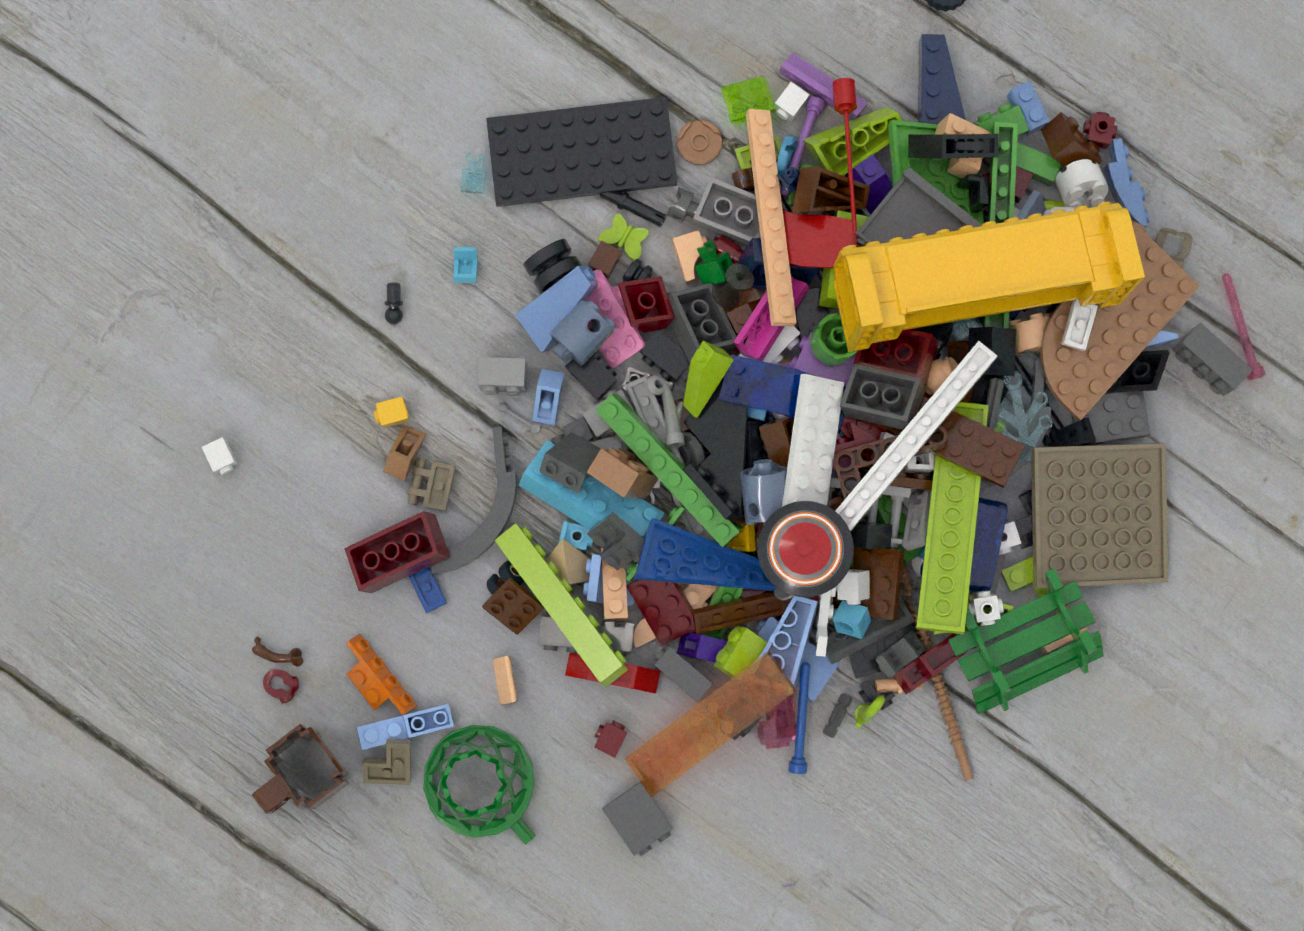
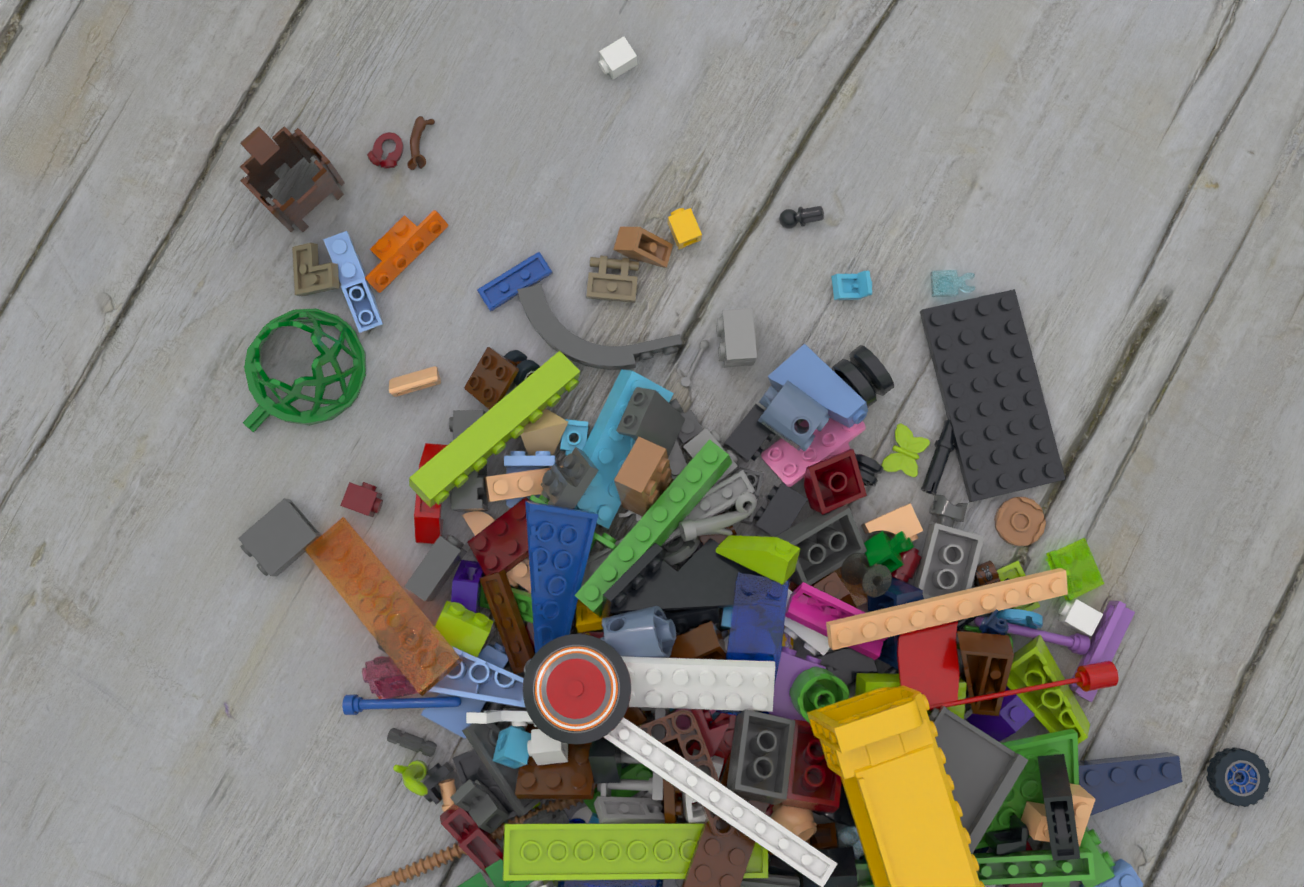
camera: 80 degrees right, 0 degrees up
dark red brick [344,511,450,593] -> none
light blue slope [532,369,565,425] -> none
reddish brown brick [588,240,622,279] -> none

